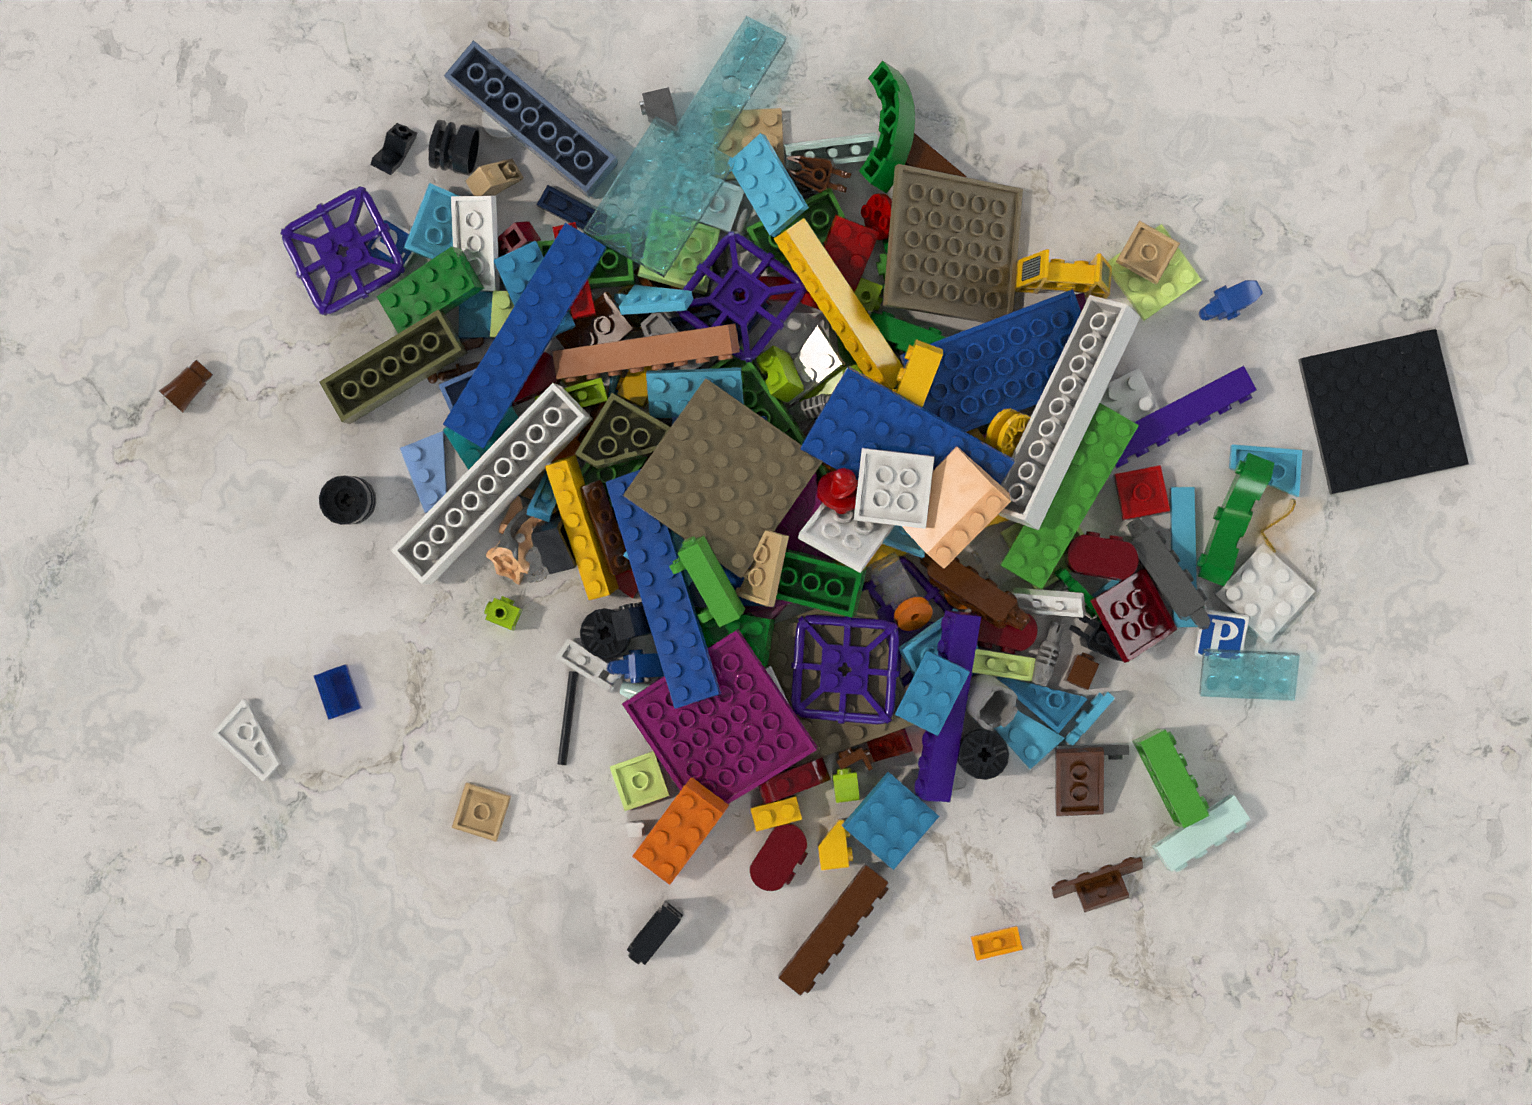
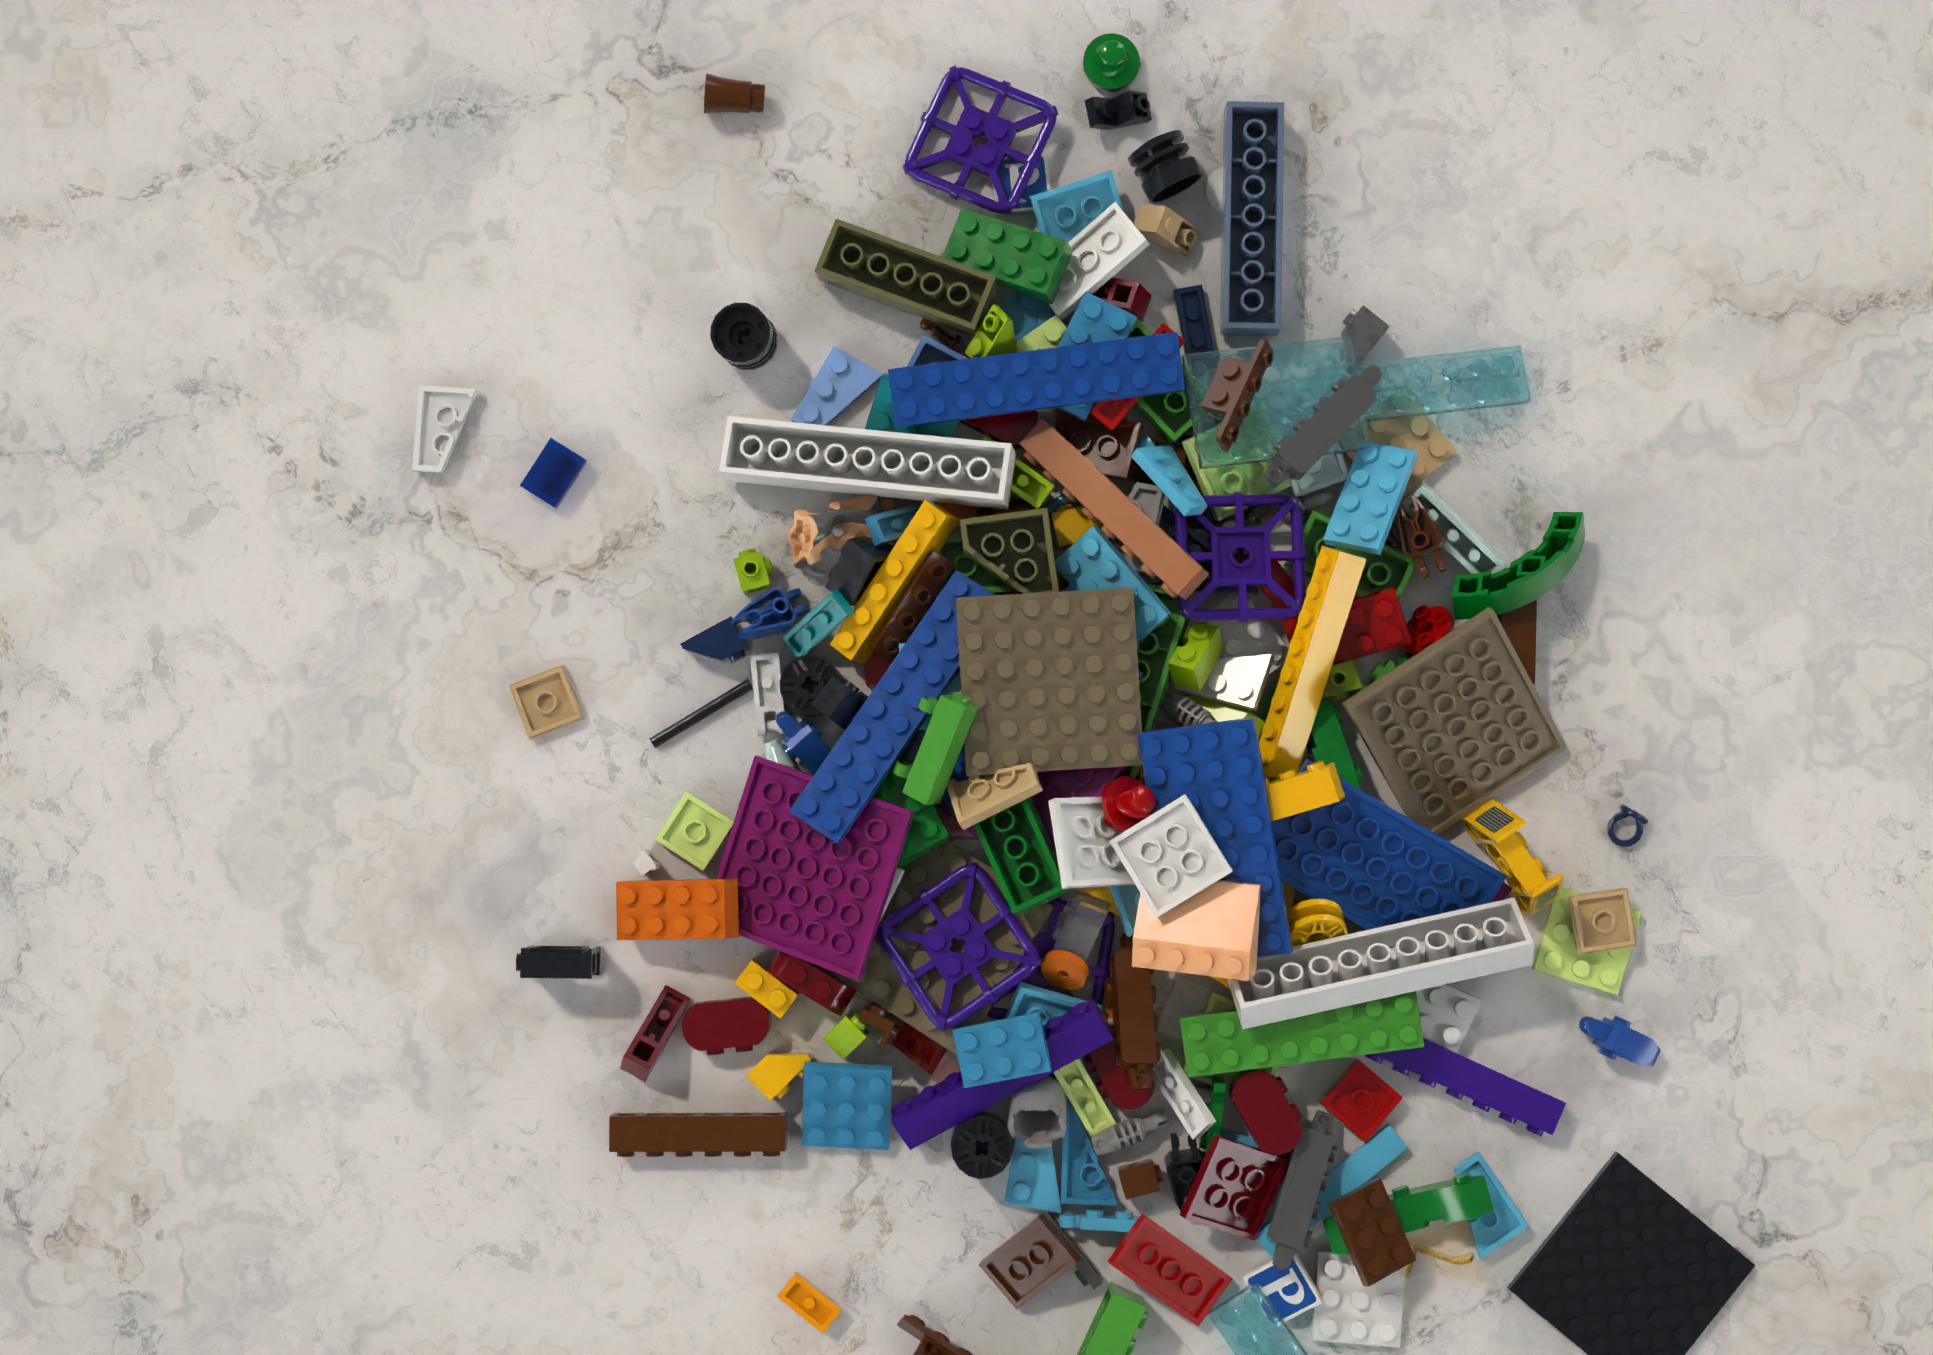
camera: 45 degrees right, 0 degrees up
none -> dark red slope [620,985,691,1082]
none -> dark blue slope [680,616,750,664]
none -> blue hinge [730,587,810,640]
none -> teal tile [782,589,855,658]
none -> lime slope [965,304,1018,358]
none -> green plate [1083,33,1140,92]
none -> red plate [1108,1213,1233,1327]
none -> reddish brown bracket [1201,338,1274,452]
none -> dark grey hinge [1263,365,1383,488]
none -> reddish brown plate [1328,1178,1416,1287]
none -> dark blue piece [1607,804,1649,847]

